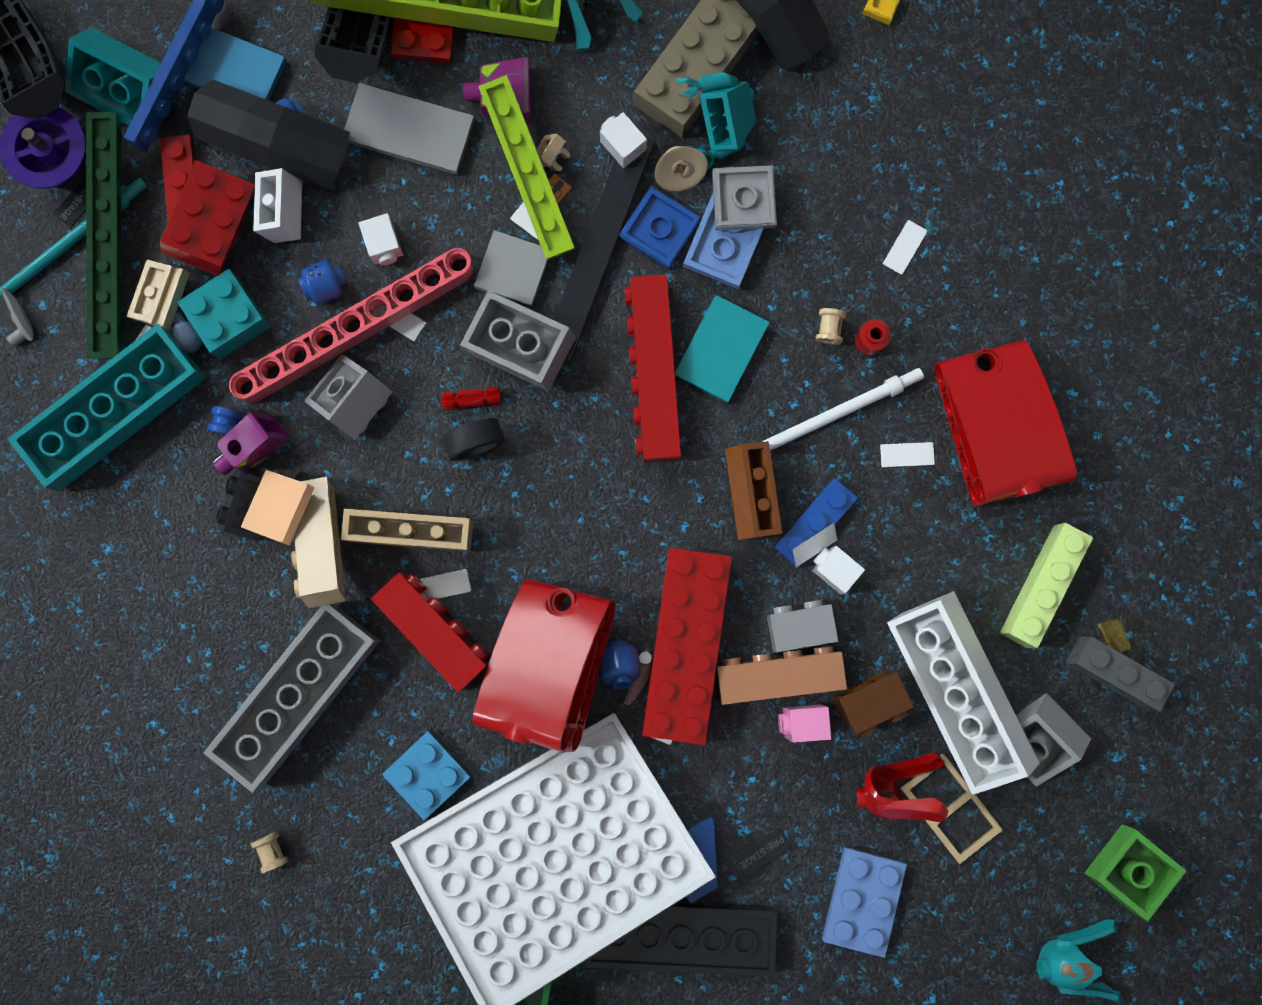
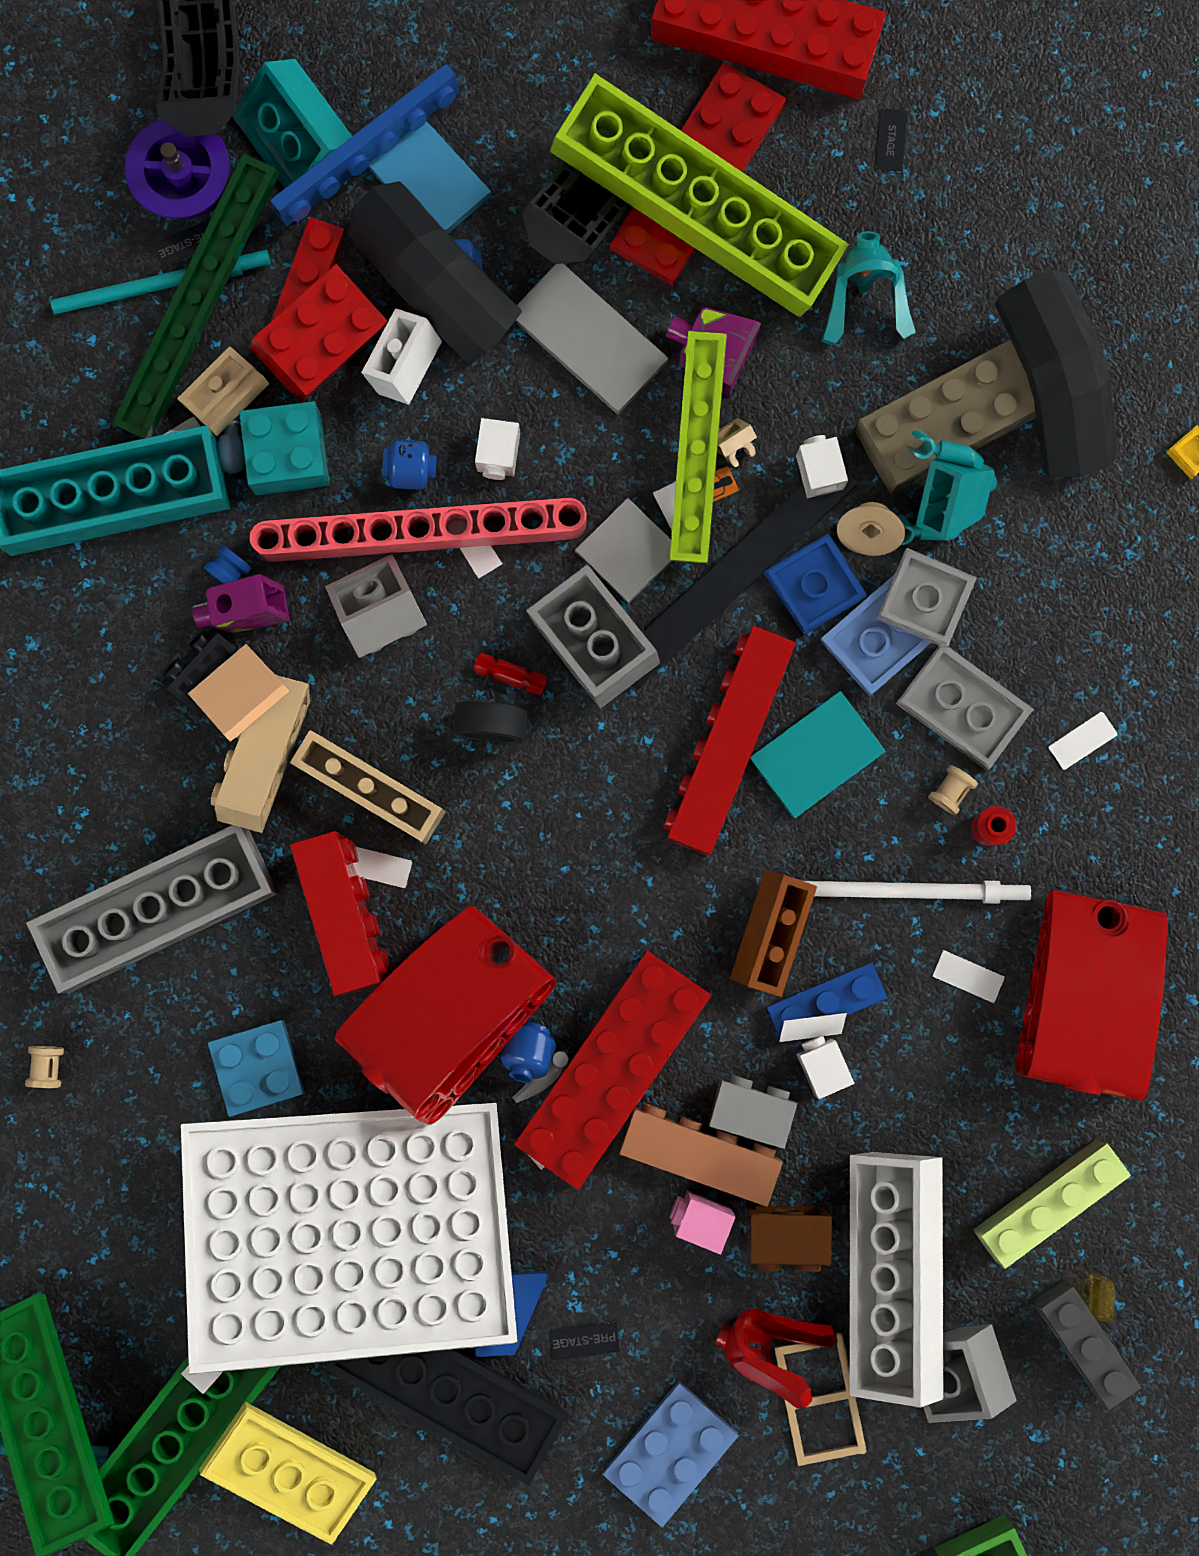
camera: 30 degrees right, 0 degrees up
light grey bar [2,288,33,347] -> none
none -> light grey tile [896,646,1034,770]

